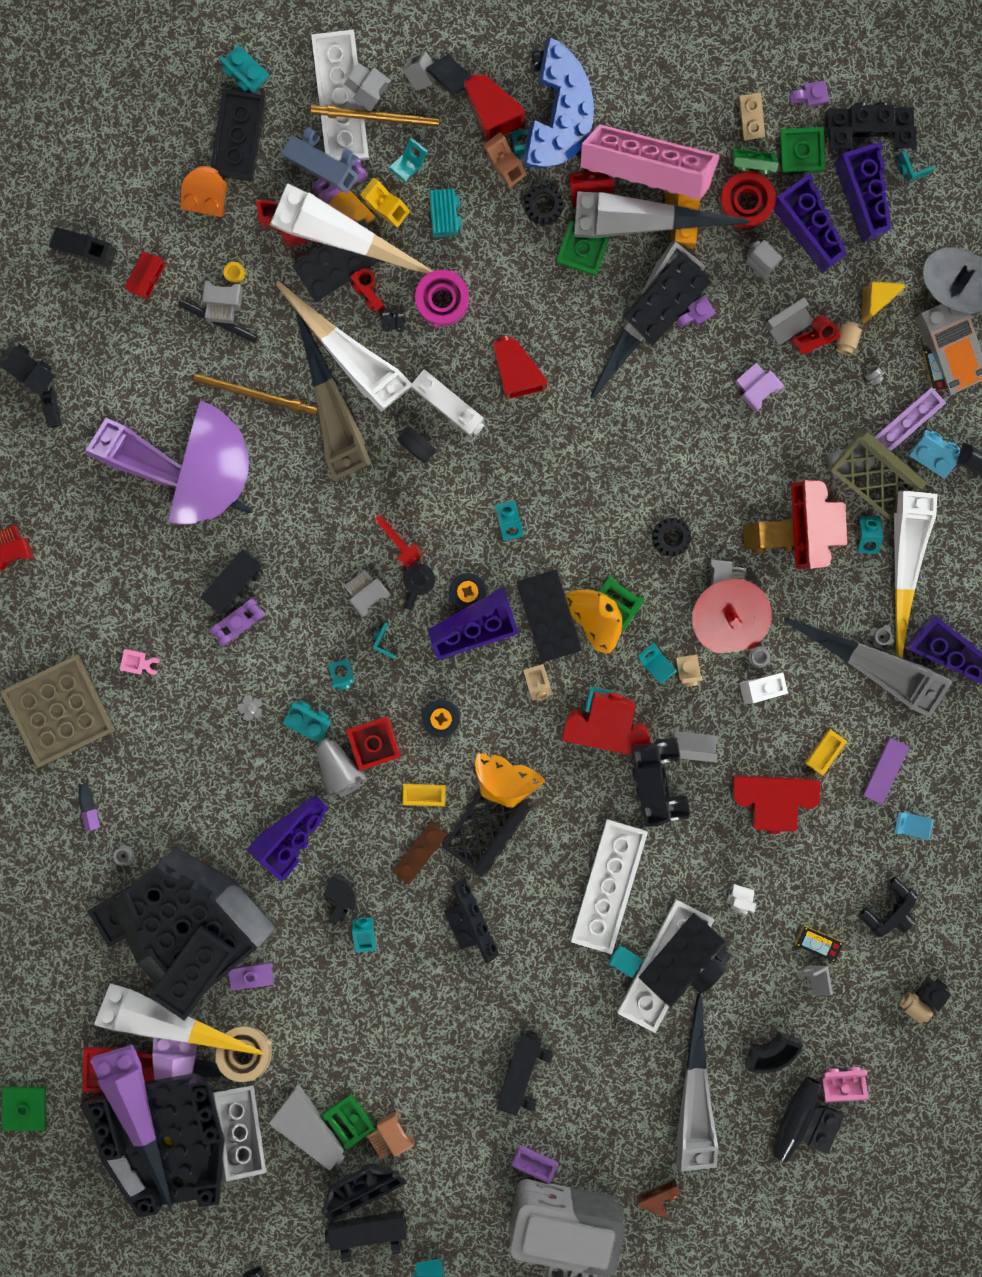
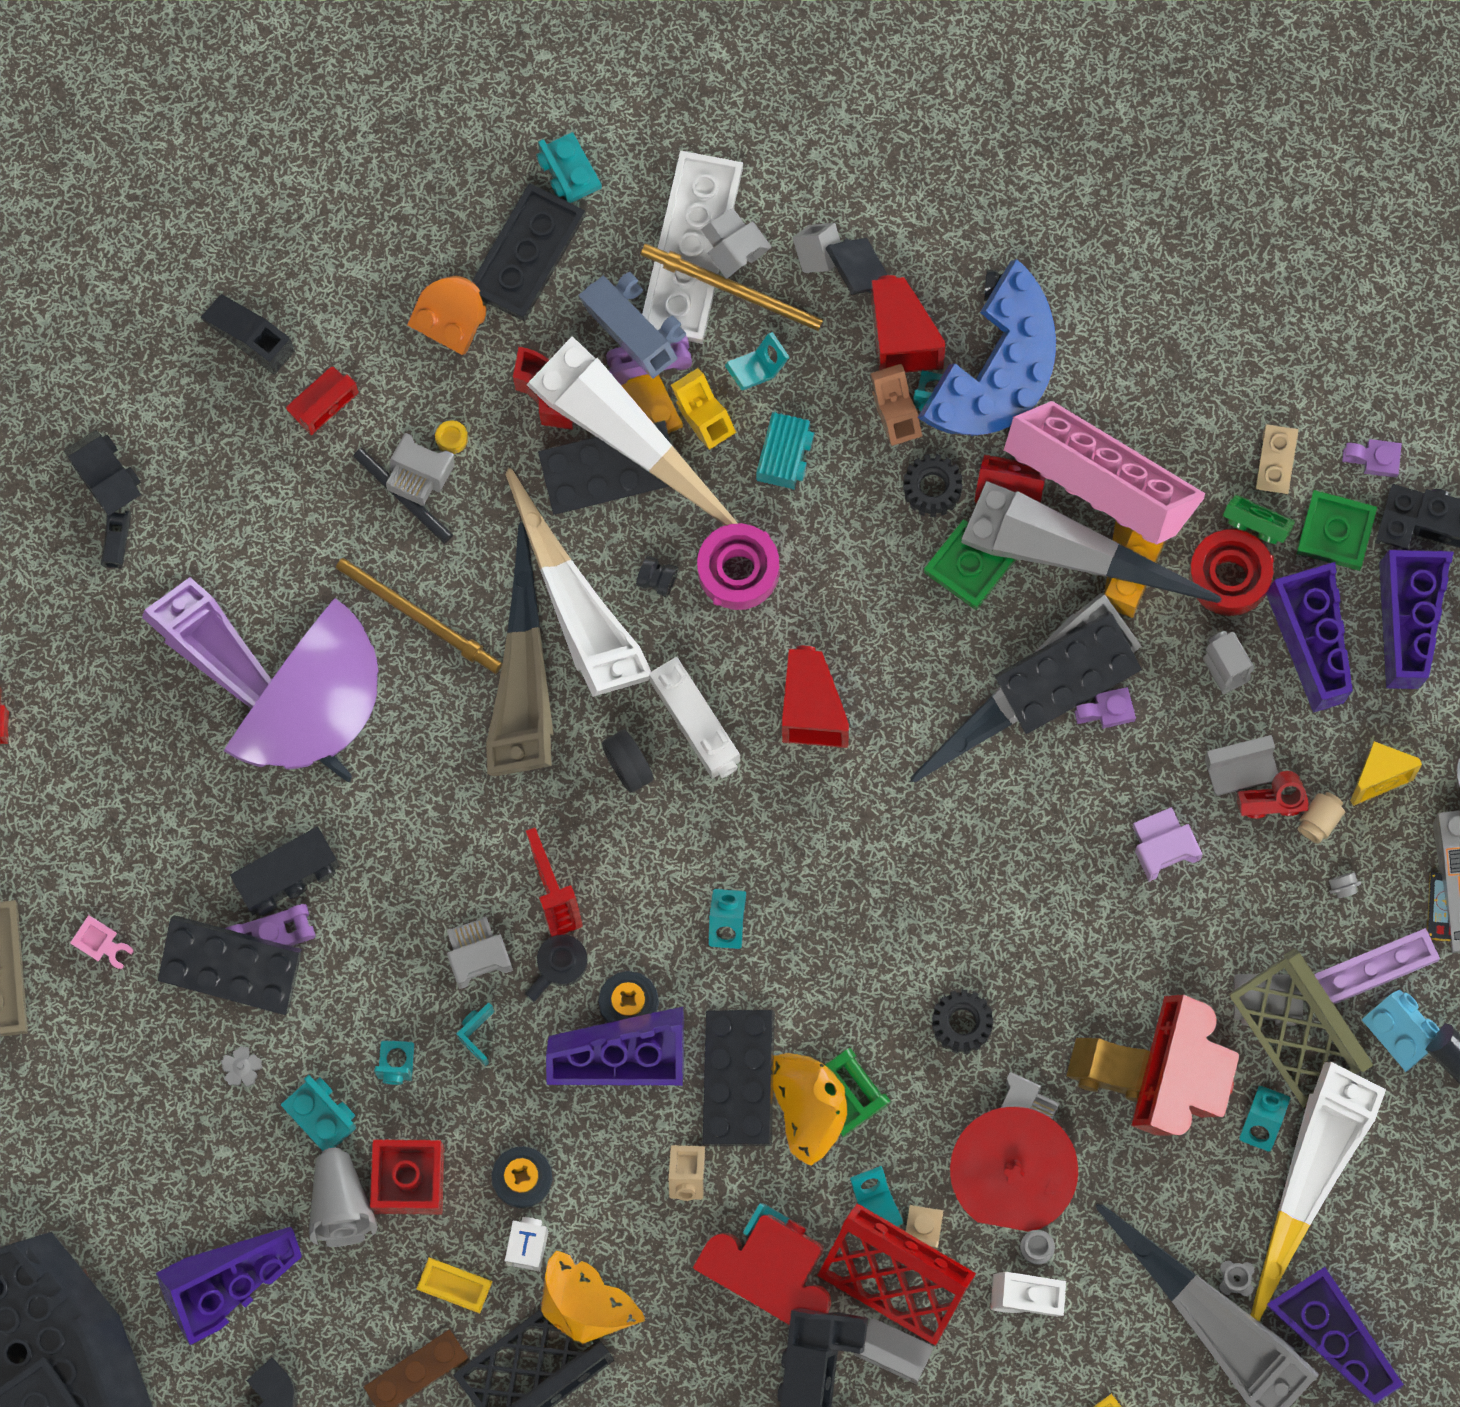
camera: 20 degrees right, 15 degrees down
red plate [350,269,385,314] -> none
none -> black plate [158,915,302,1015]
none -> white brick [505,1217,549,1272]
none -> red fence [817,1203,976,1346]

